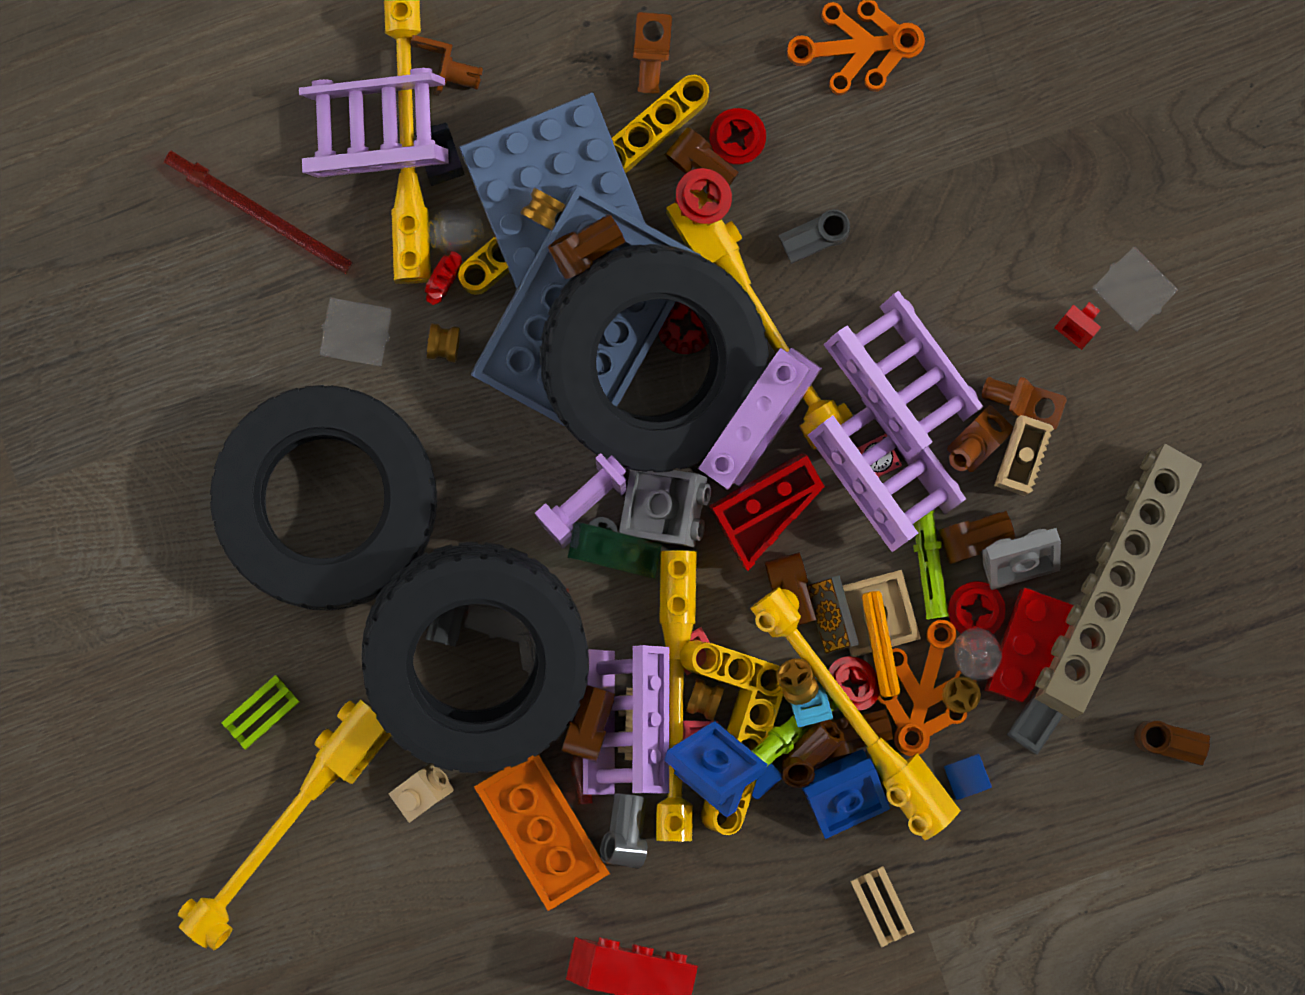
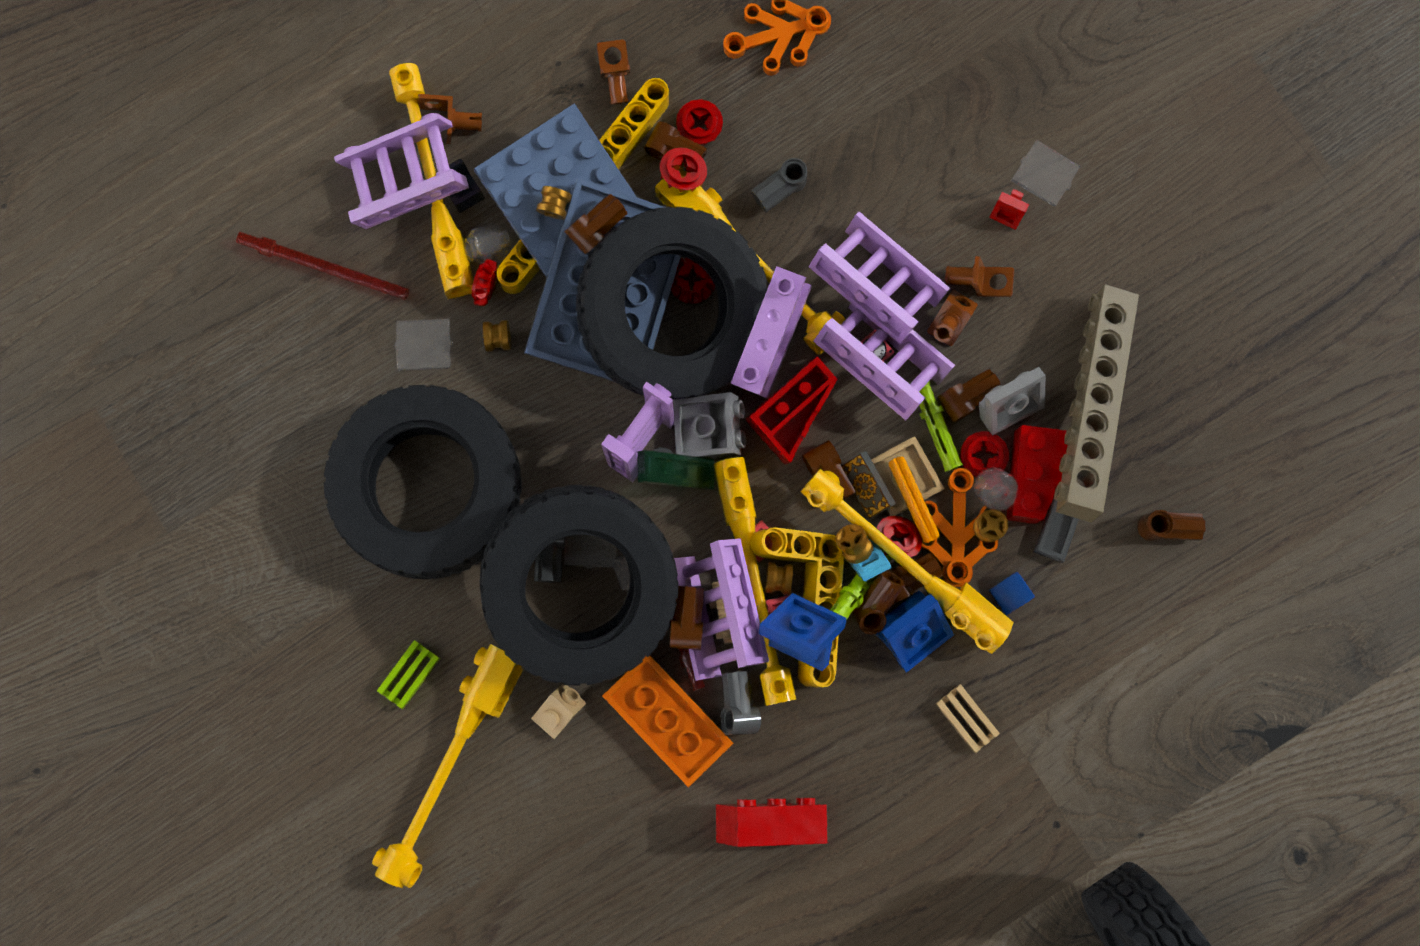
camera: 15 degrees left, 5 degrees down
blue slope [752,763,782,799] -> none
tan brick [994,415,1054,496] -> none

